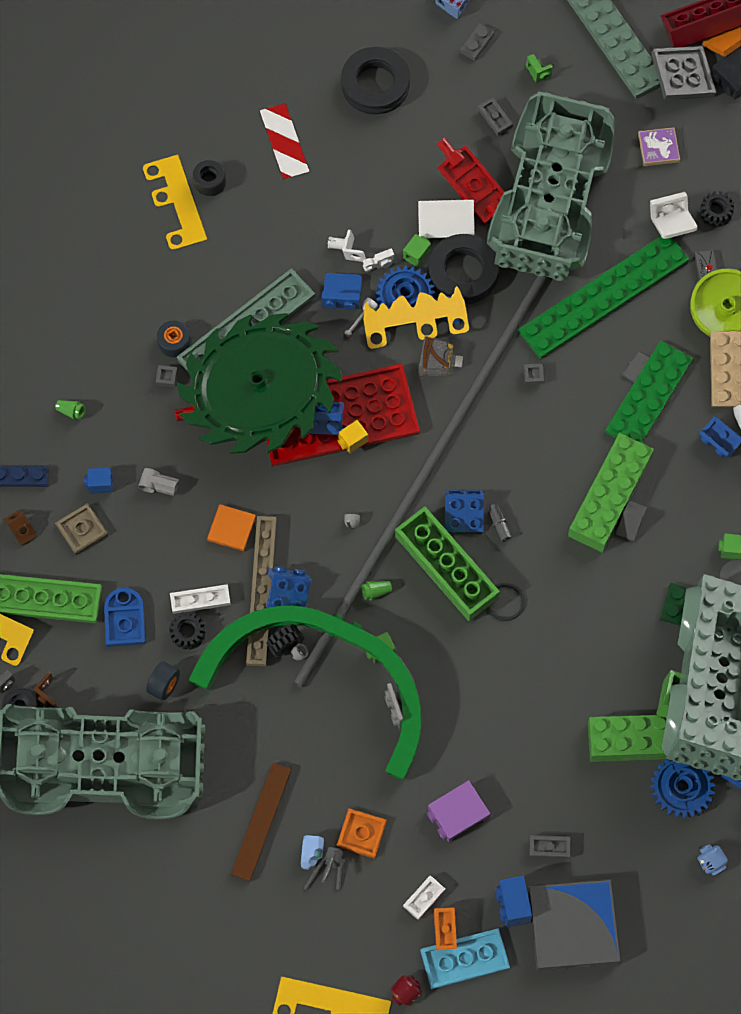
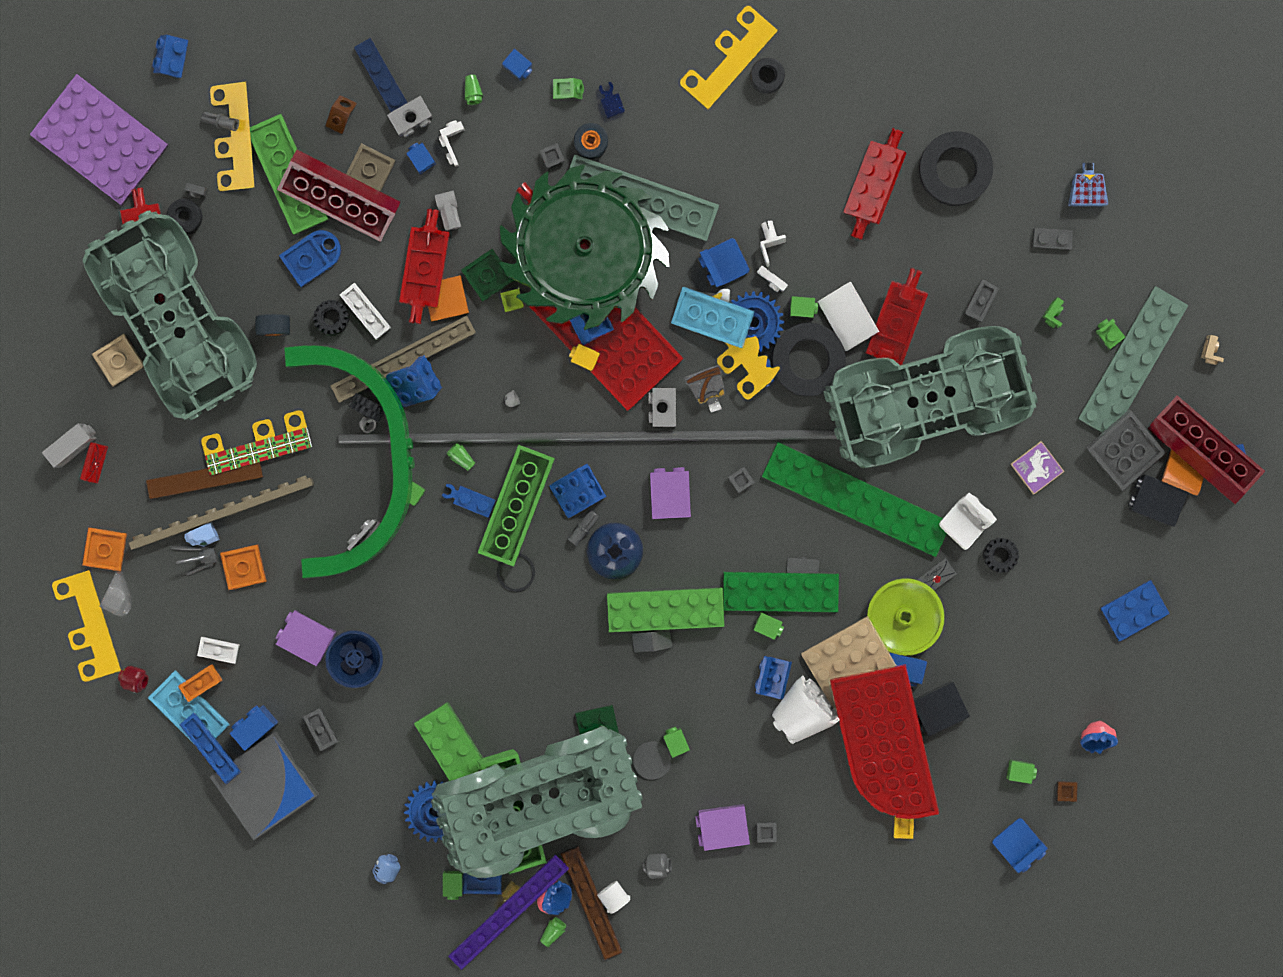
camera: 60 degrees right, 20 degrees up
reddish brown bracket [33,672,58,708] -> none
sticker [260,103,309,179] -> none
none -> light grey brick [42,423,97,468]
none -> red tile [80,442,108,483]
none -> orange tile [82,527,127,571]
none -> tan tile [92,334,144,387]
none -> clear slope [99,571,132,617]
none -> dark tan plate [129,476,314,550]
none -> blue tile [179,713,241,784]
none -> piece [201,410,312,476]
none -> dark red slope [277,150,401,242]
none -> dark blue piece [326,631,383,688]
none -> light grey brick [387,96,433,137]
none -> red plate [399,209,450,324]
none -> white bracket [438,120,465,167]
none -> blue plate [442,484,496,518]
none -> dark green plate [461,248,514,302]
none -> lime plate [500,289,524,312]
none -> blue brick [502,49,533,81]
none -> bright green bracket [553,78,584,99]
none -> dark blue piece [586,523,643,579]
none -> clear blue plate [599,82,625,118]
none -> light grey brick [649,388,676,427]
none -> medium lavender brick [650,467,691,519]
none -> medium azure tile [671,287,755,348]
none -> bright green brick [753,612,784,640]
none -> red plate [843,128,907,240]
none -> bright green bracket [1095,318,1125,349]

